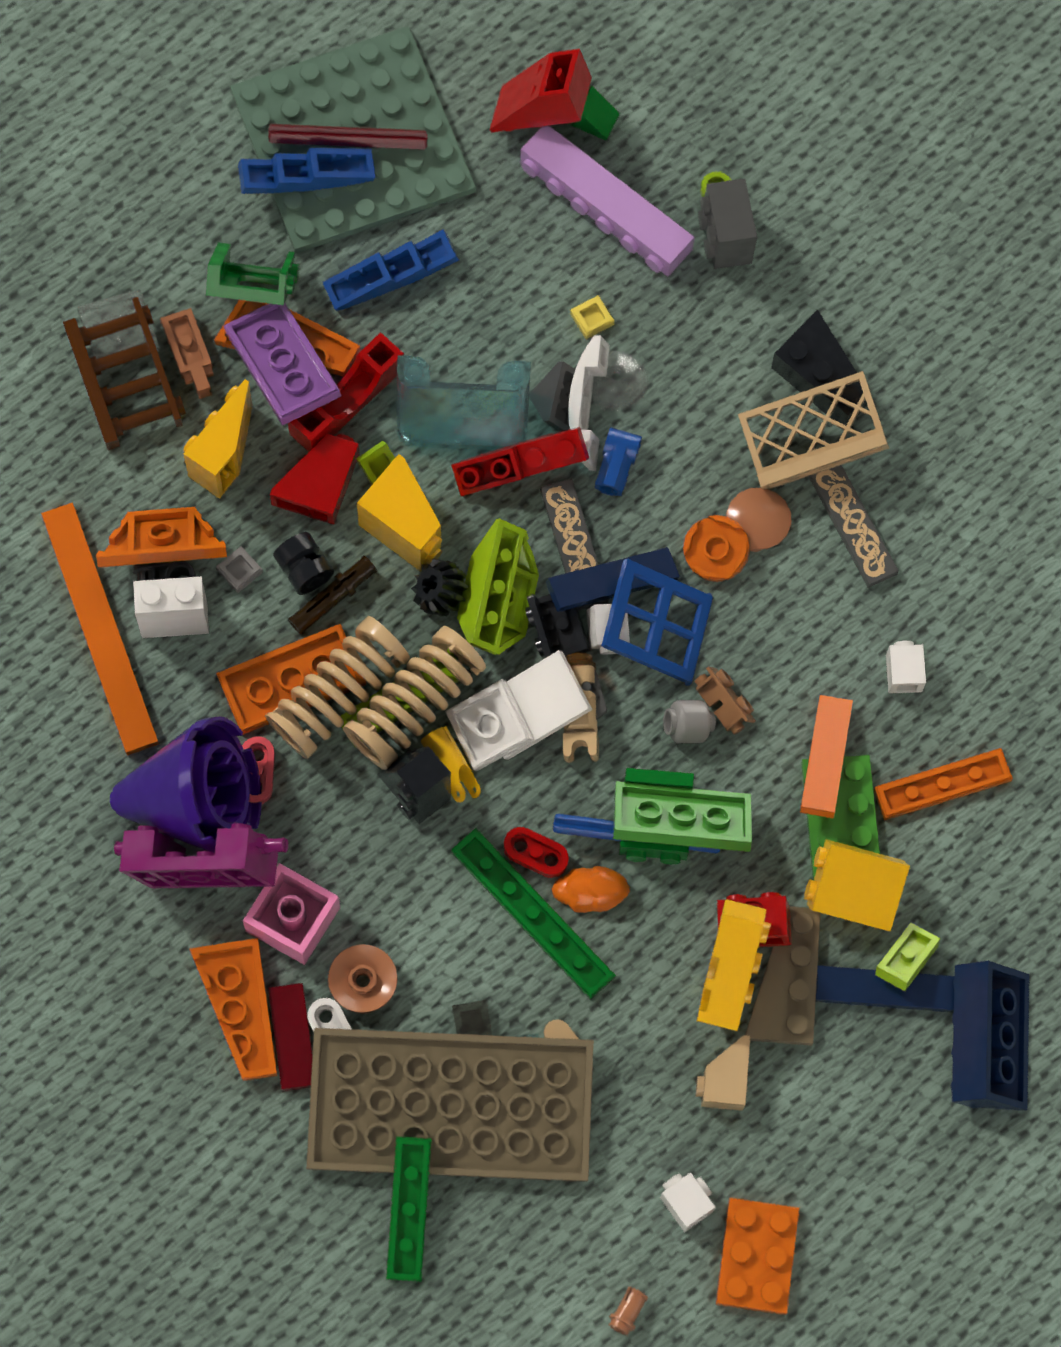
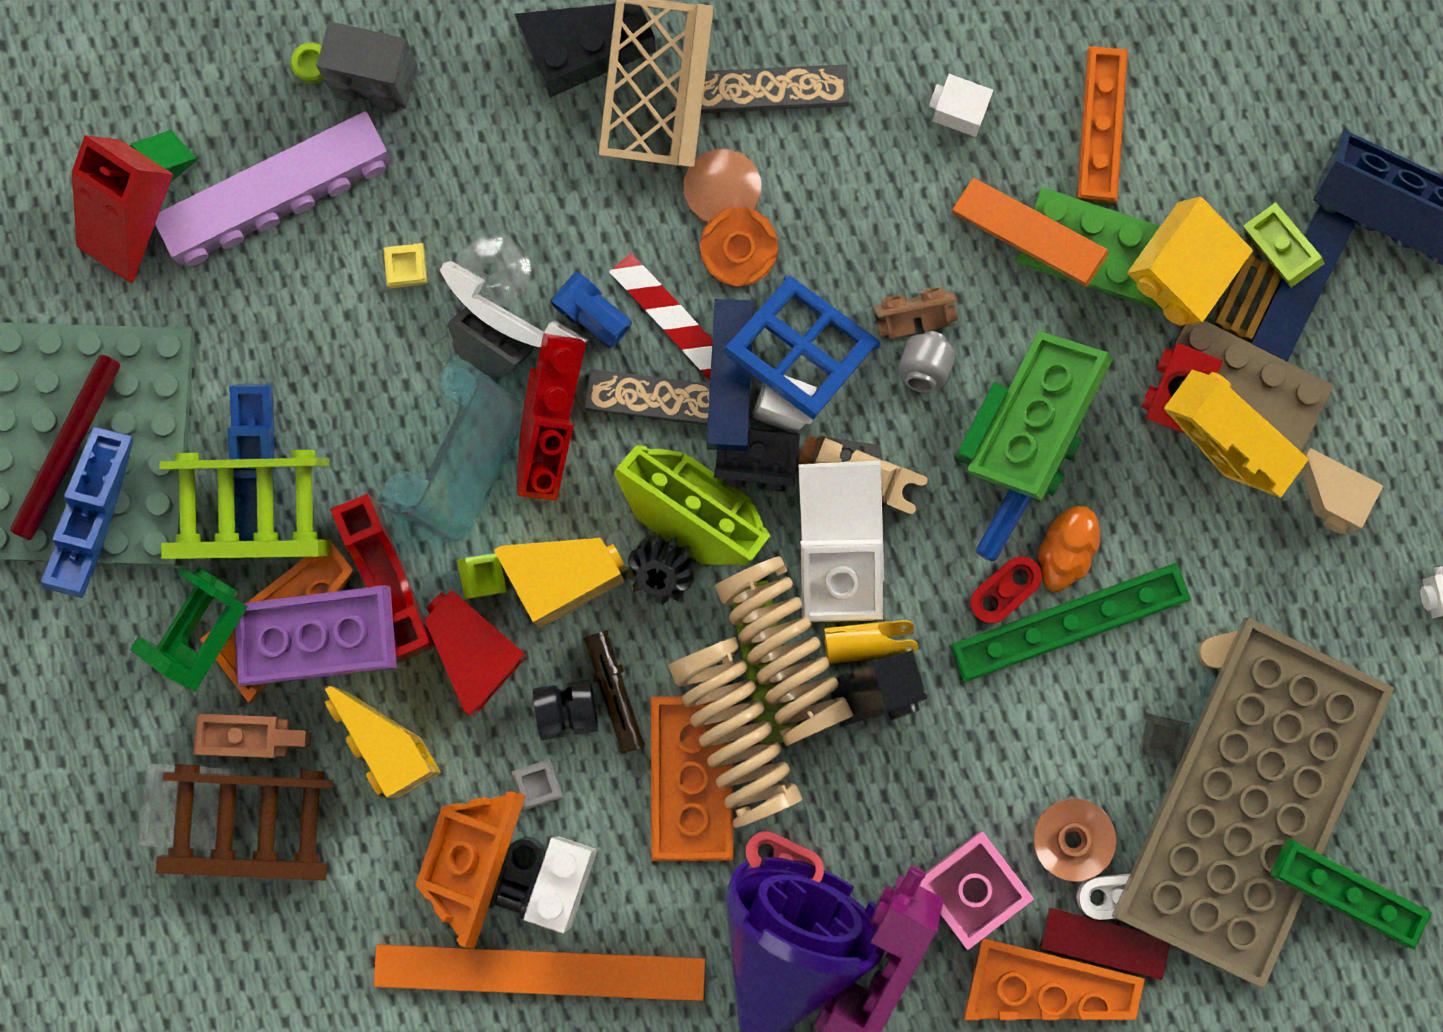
camera: 60 degrees left, 10 degrees up
none -> lime fence [159,450,332,559]
none -> sticker [609,253,712,381]
none -> pearl gold tile [1213,254,1282,342]

